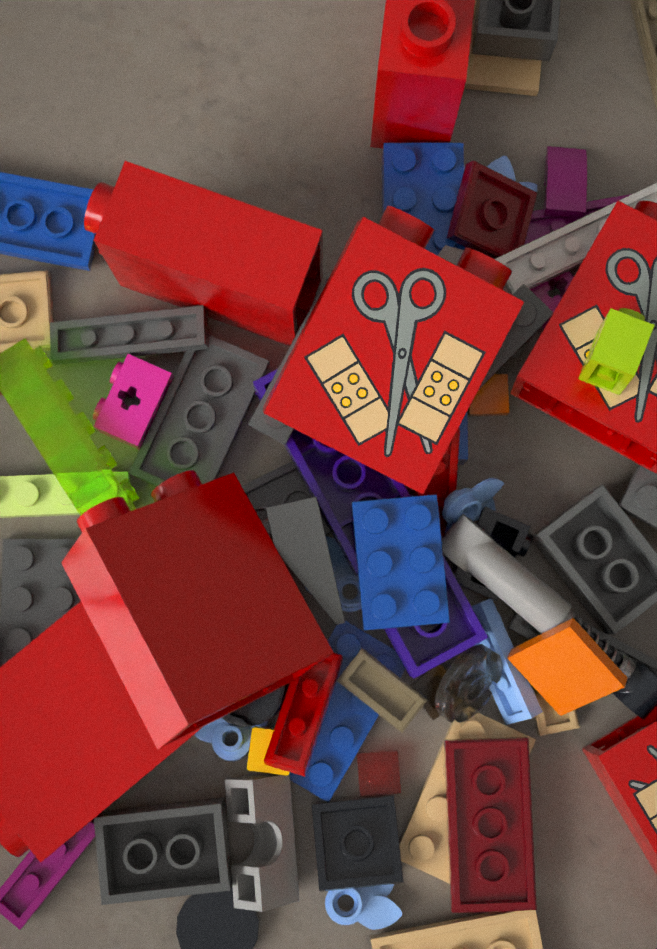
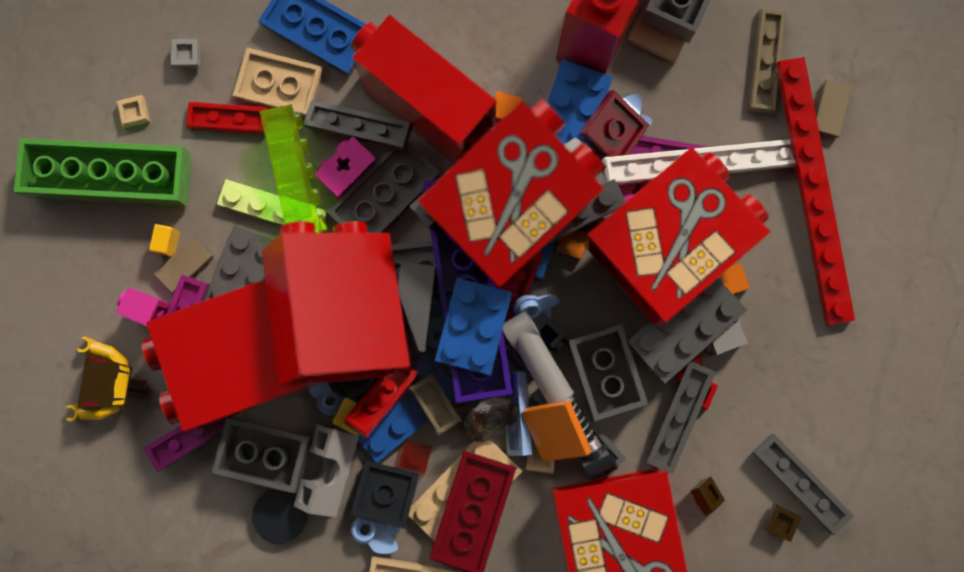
camera: 20 degrees right, 0 degrees up
magenta slope [544,146,587,218] -> none
lime brick [578,308,655,395] -> none
none -> orange tile [495,91,523,121]

